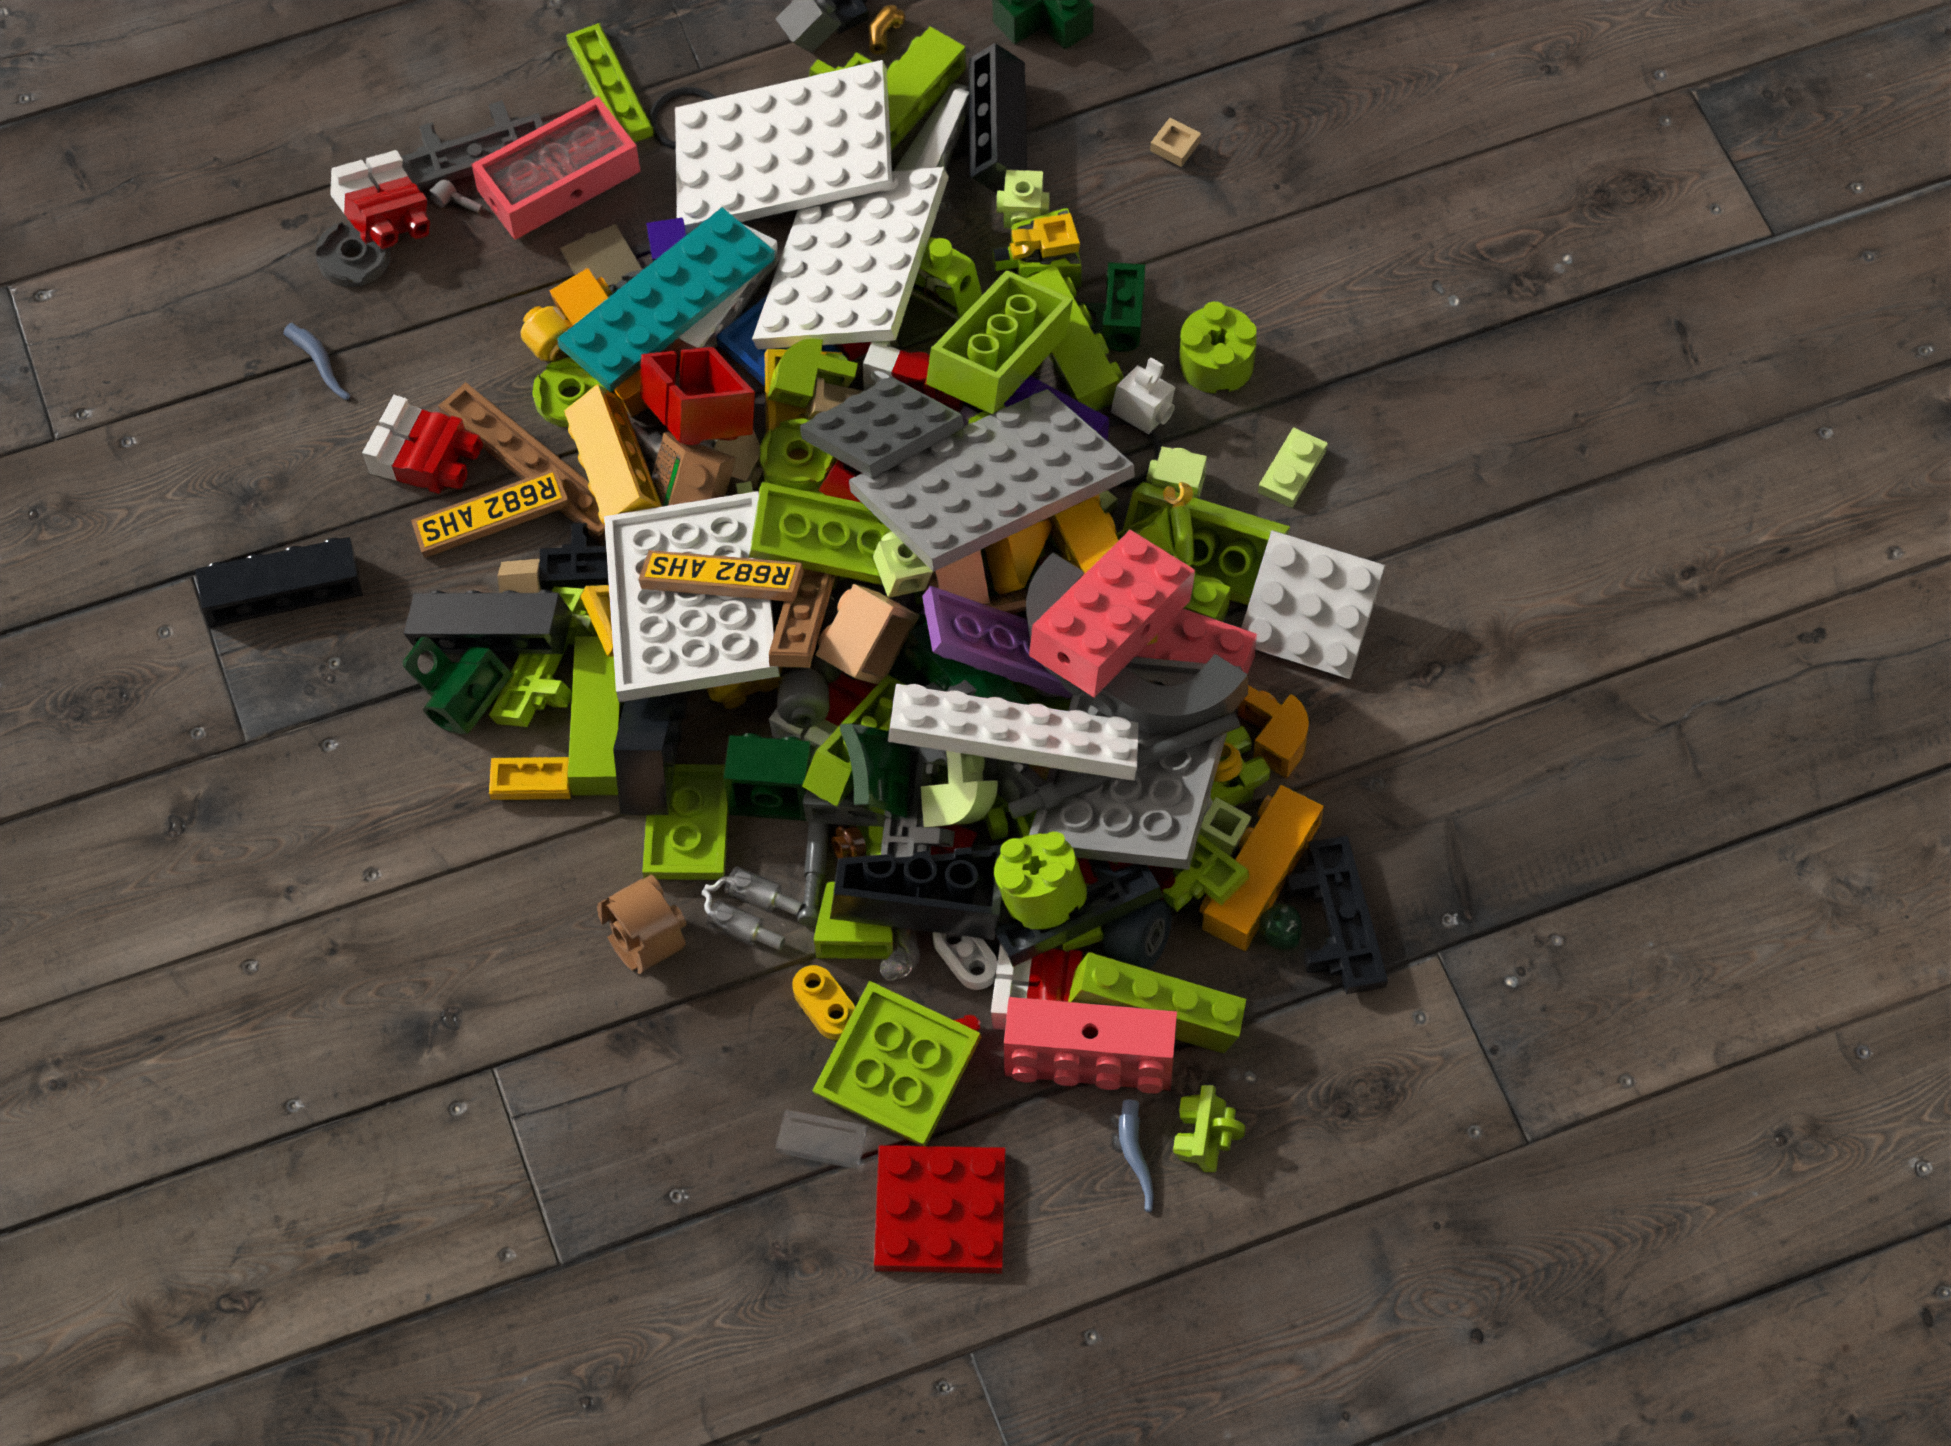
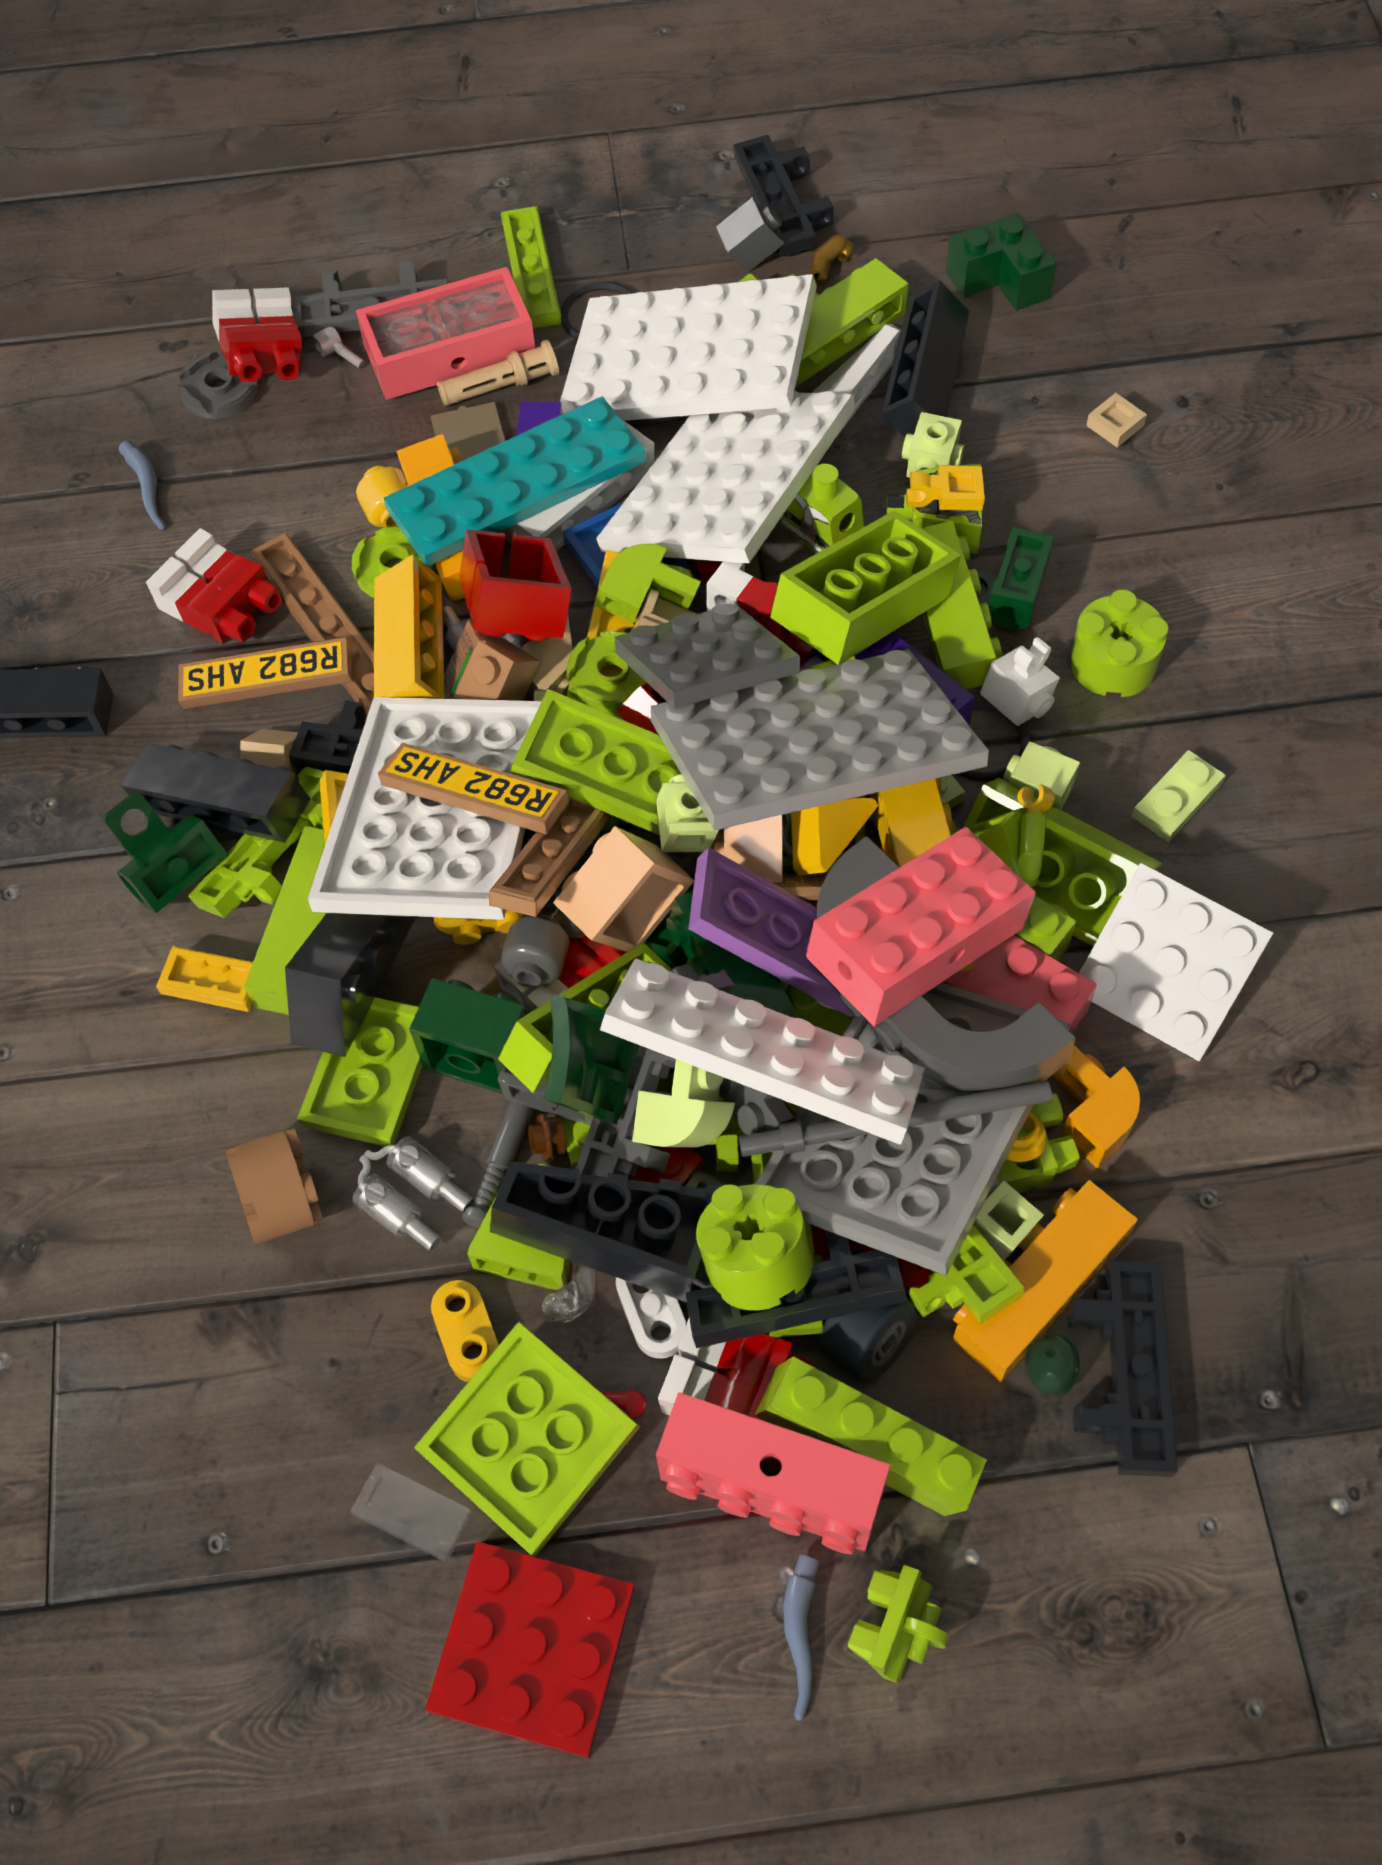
camera: 15 degrees right, 0 degrees up
none -> tan pin [436,340,559,407]

